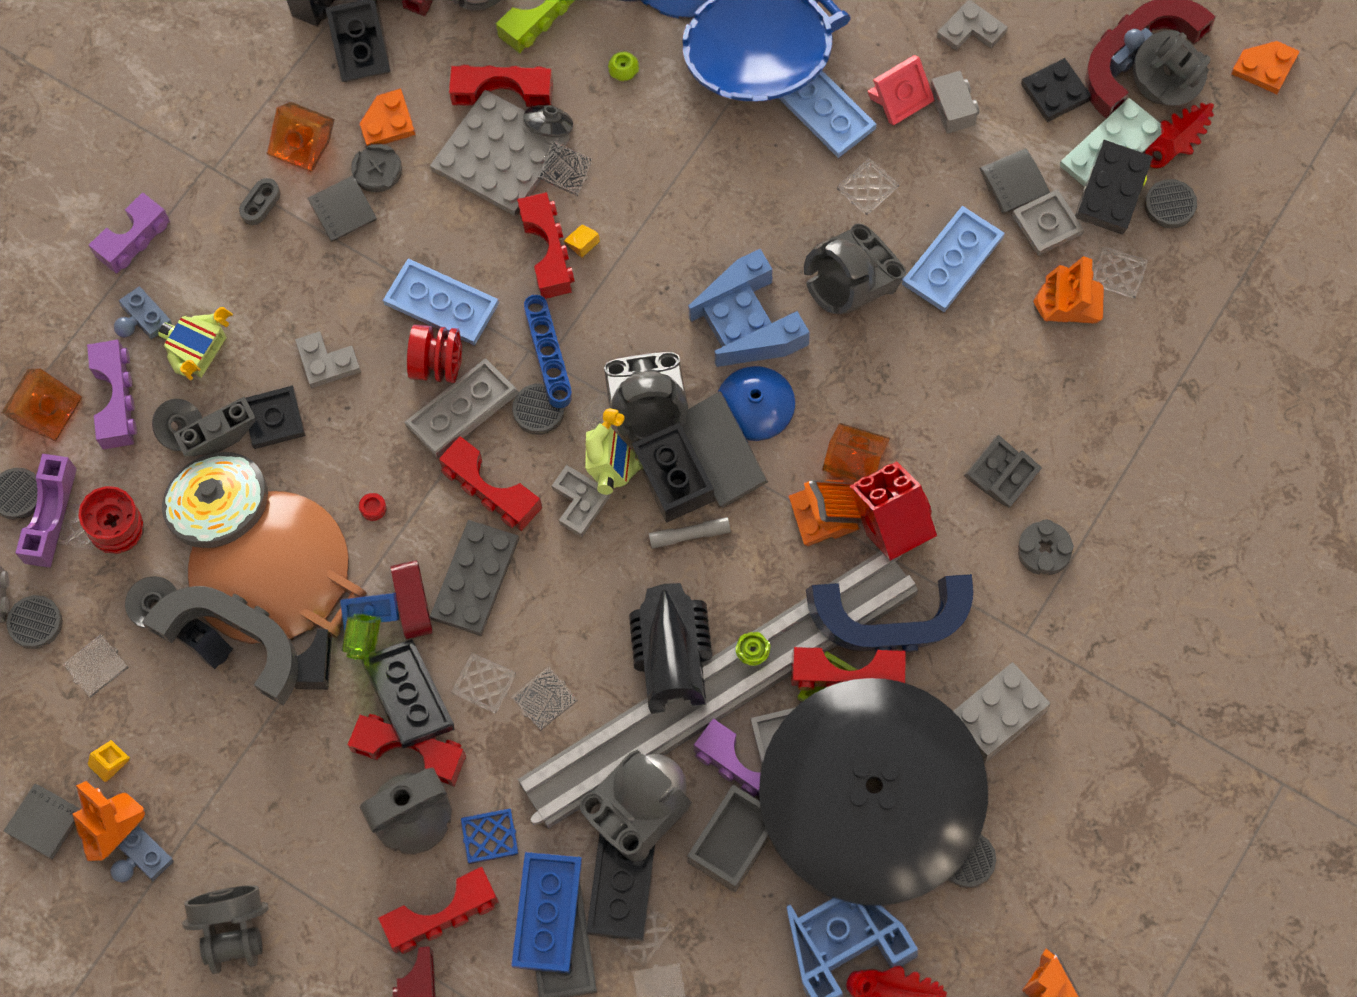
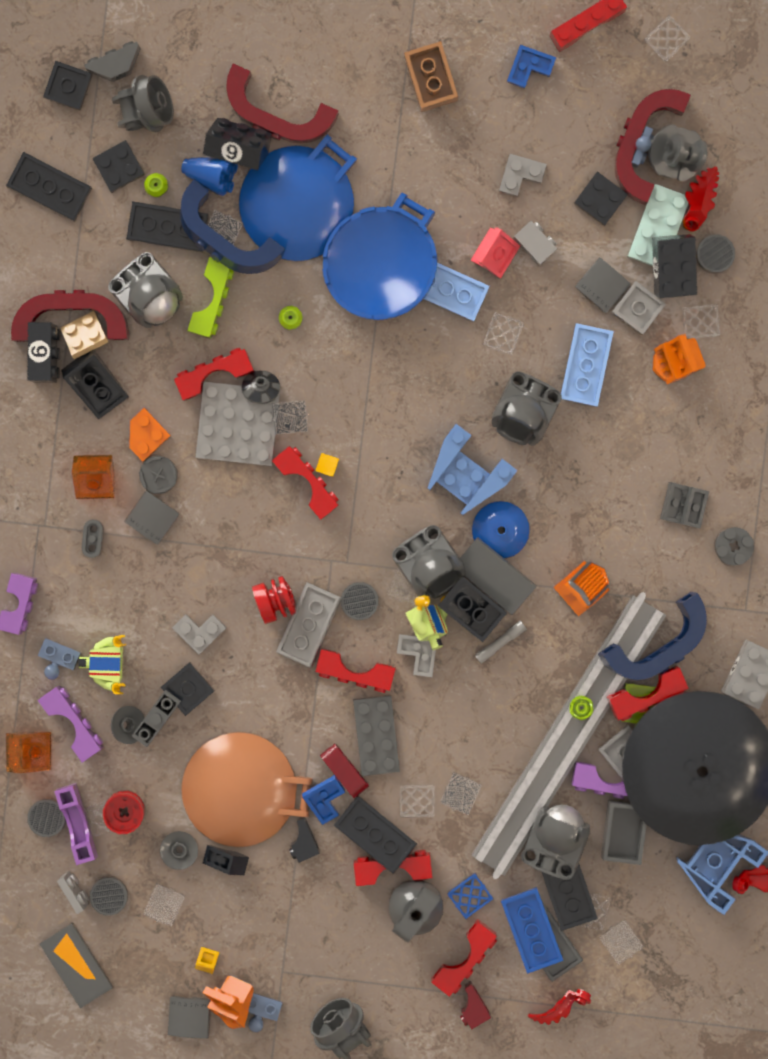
camera: 25 degrees left, 20 degrees up
dark grey arch [142,586,298,706] -> none
dish [162,452,268,548] -> none
clear neon green brick [342,614,381,660] -> none
red tile [359,493,387,521] -> none
light blue plate [383,259,499,346] -> none
blue beam [524,295,572,408] -> none
black connector [629,583,713,714] -> none
clear orange slope [822,423,890,482] -> none
red brick [850,461,937,561] -> none
orange plate [1231,41,1300,95] -> none

